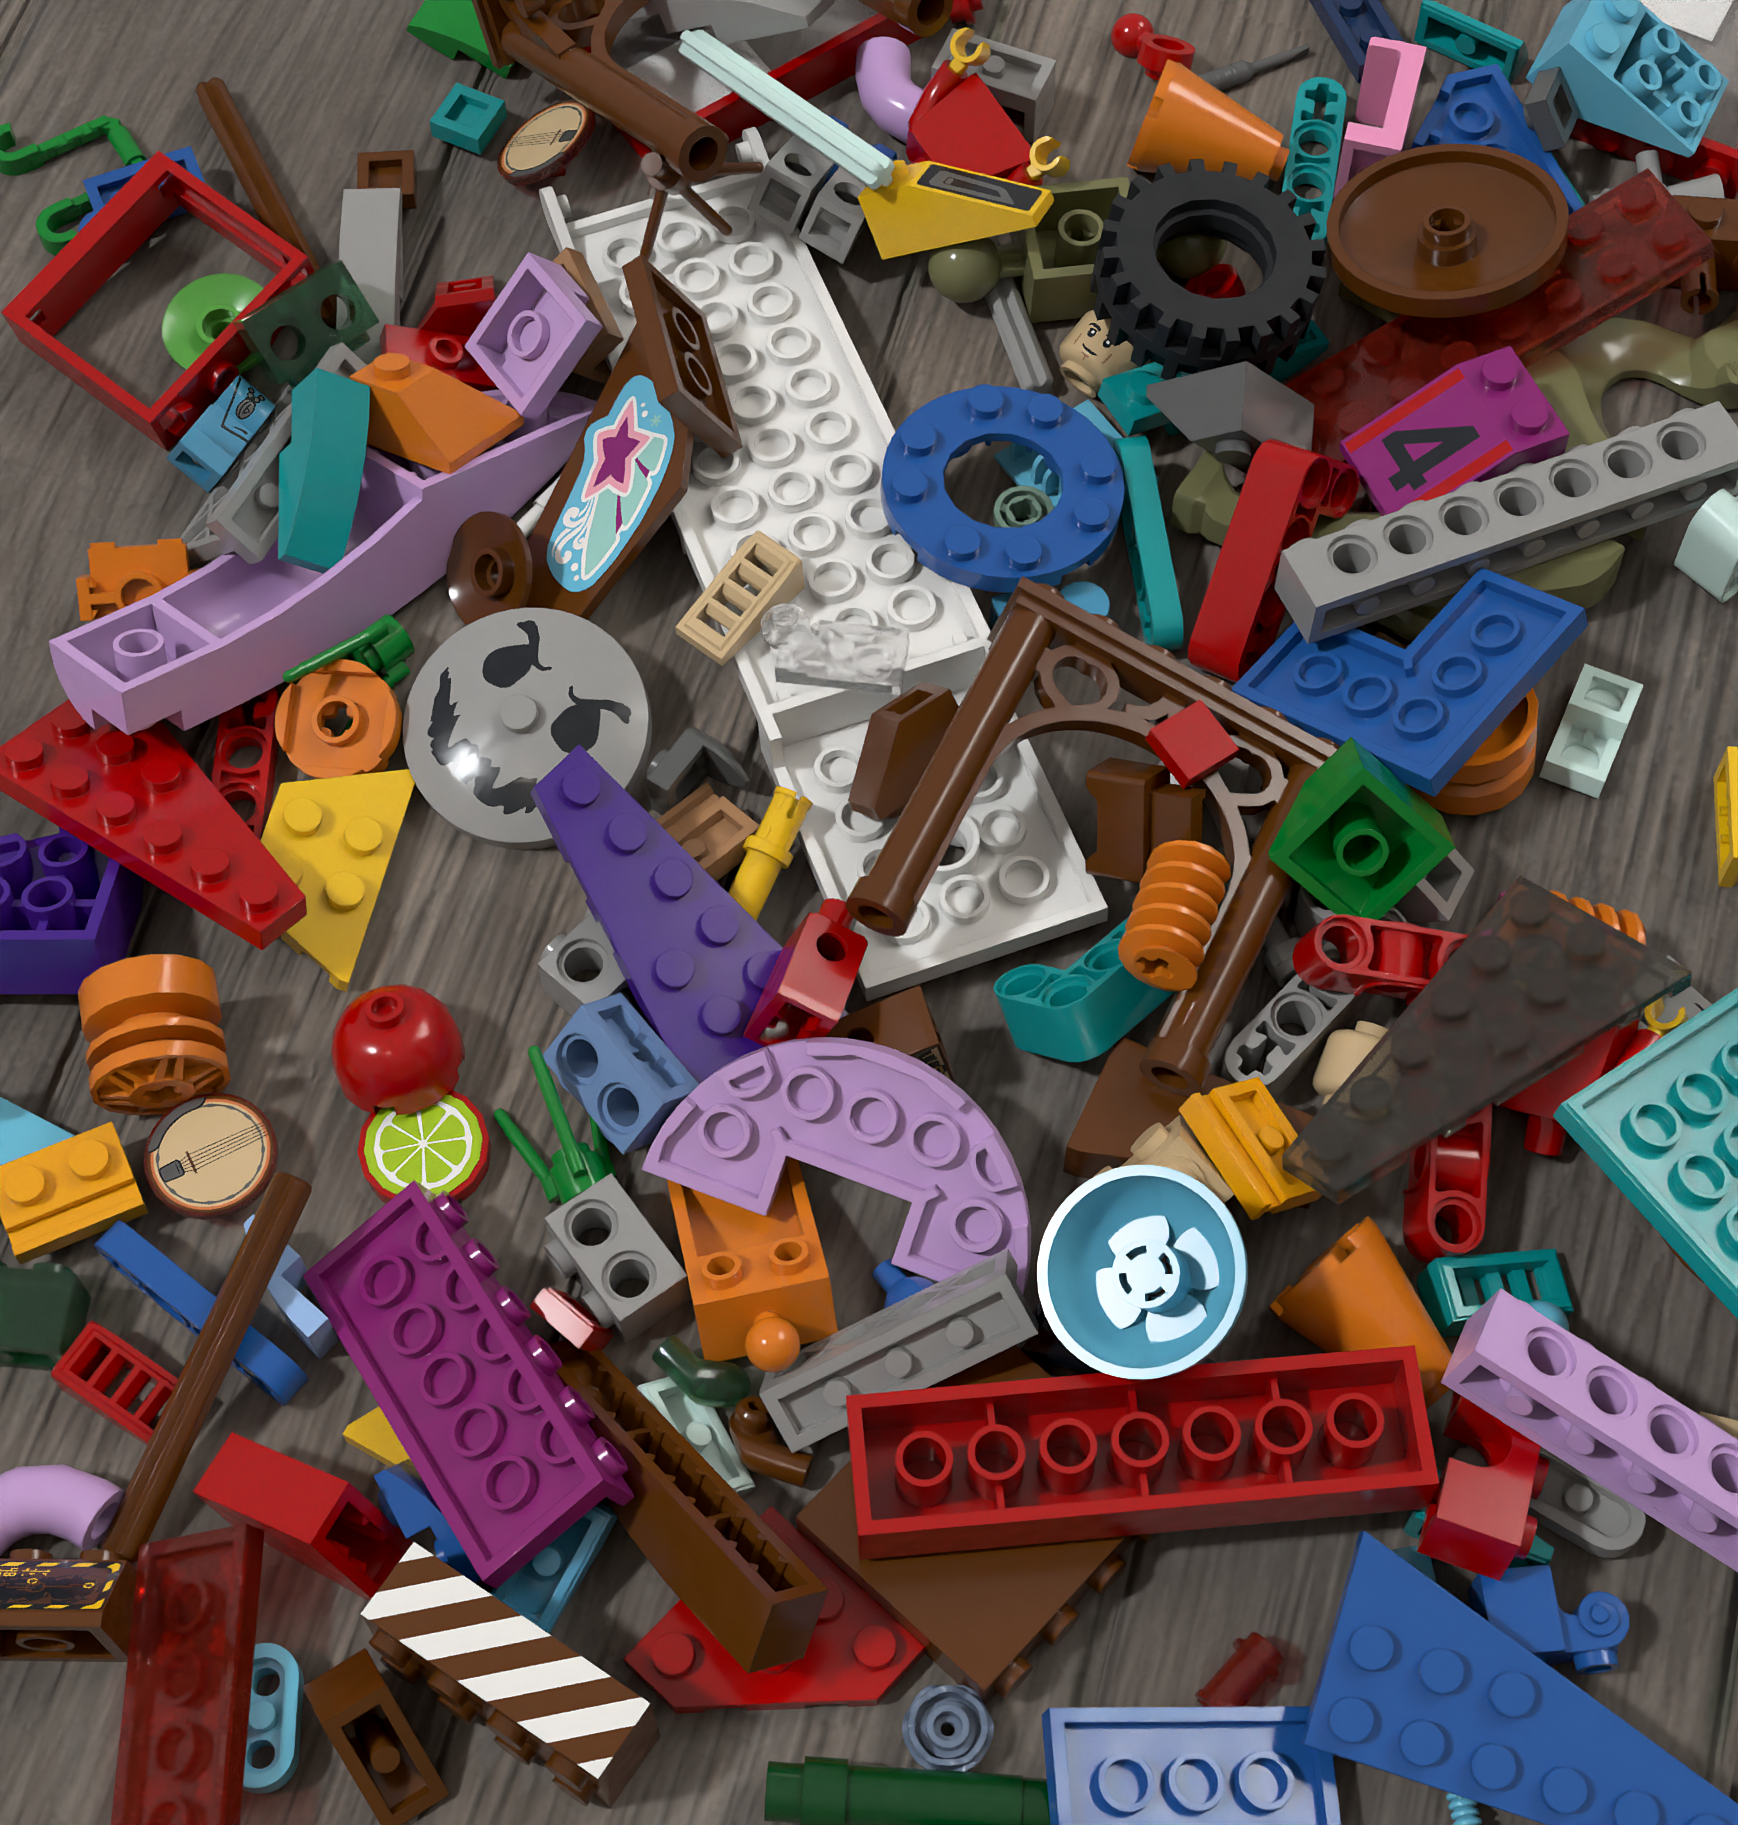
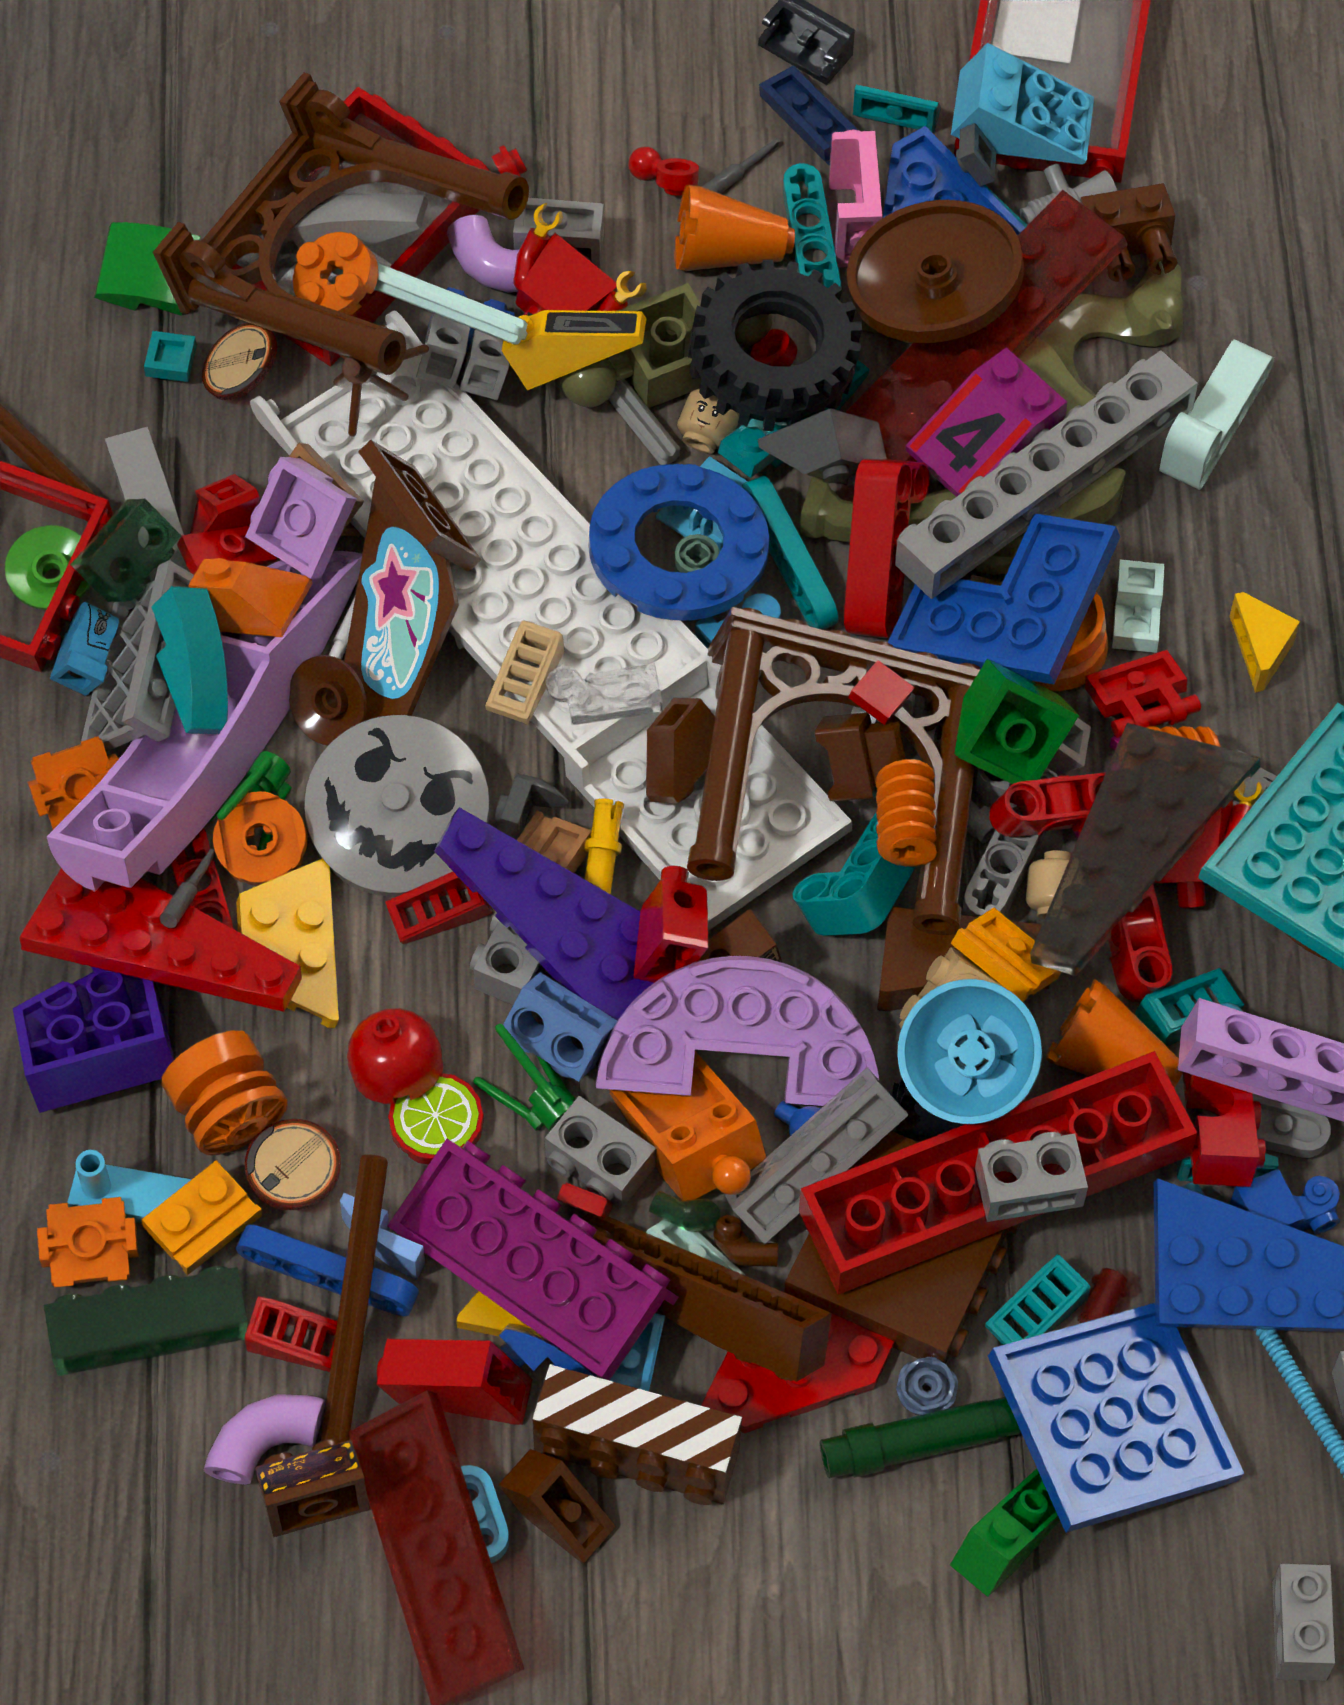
camera: 20 degrees left, 0 degrees up
reddish brown plate [357,150,417,209] -> none
none -> dark grey piece [160,849,215,928]
none -> orange plate [293,232,378,315]
none -> red slope [385,872,493,944]
none -> light grey brick [975,1132,1088,1222]
none -> teal slope [985,1254,1091,1345]
none -> red plate [1085,650,1201,738]

